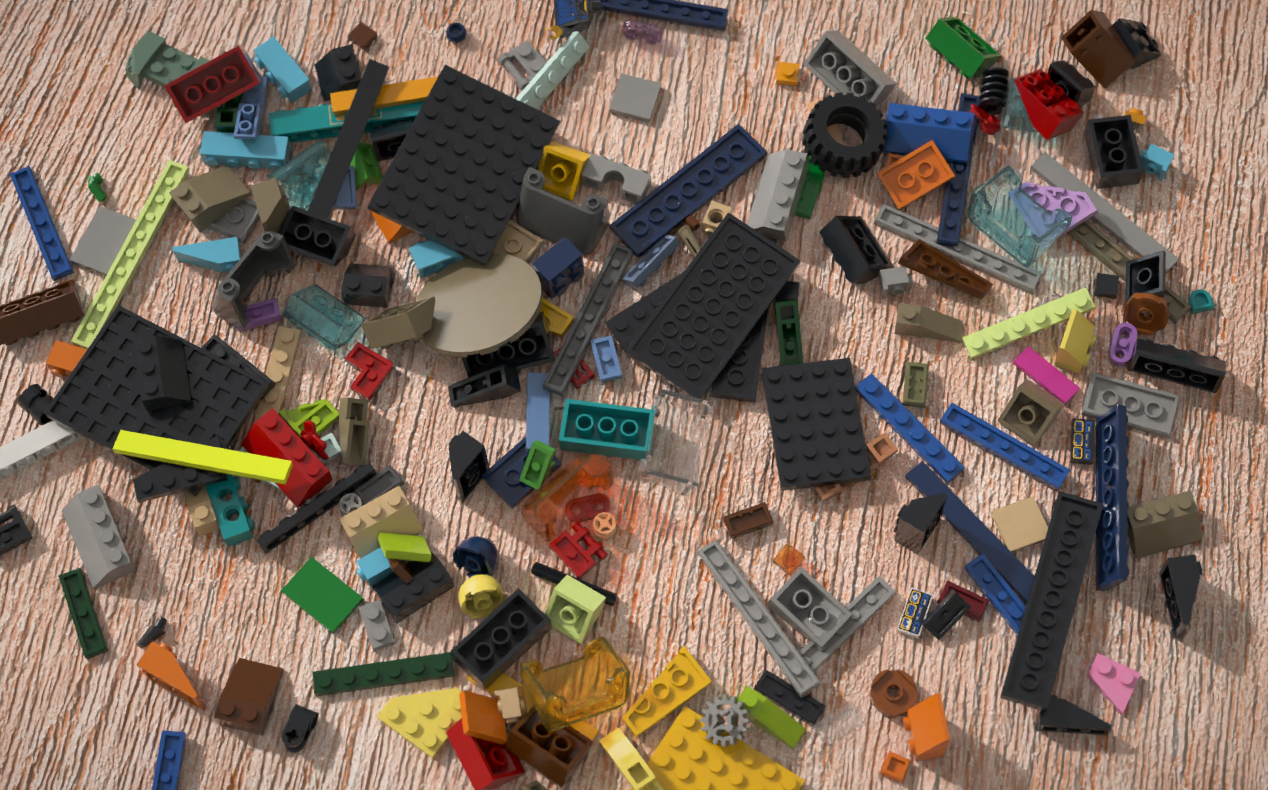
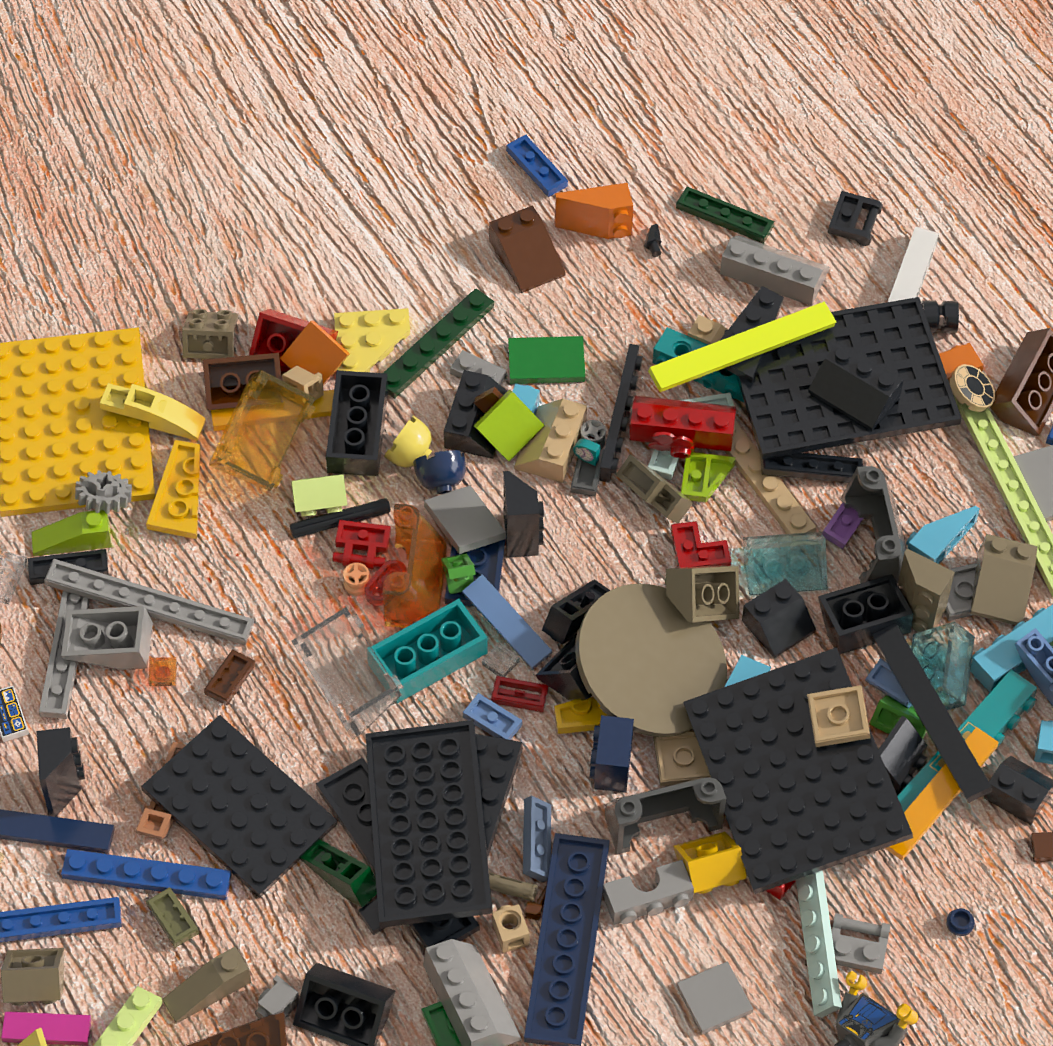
camera: 135 degrees right, 10 degrees down
black piece [281,704,319,753] -> none
dark grey tile [542,243,634,397] -> none
none -> light grey tile [424,485,506,554]
none -> teal tile [573,439,600,466]
none -> tan tile [807,685,871,747]
none -> tile [949,364,995,412]

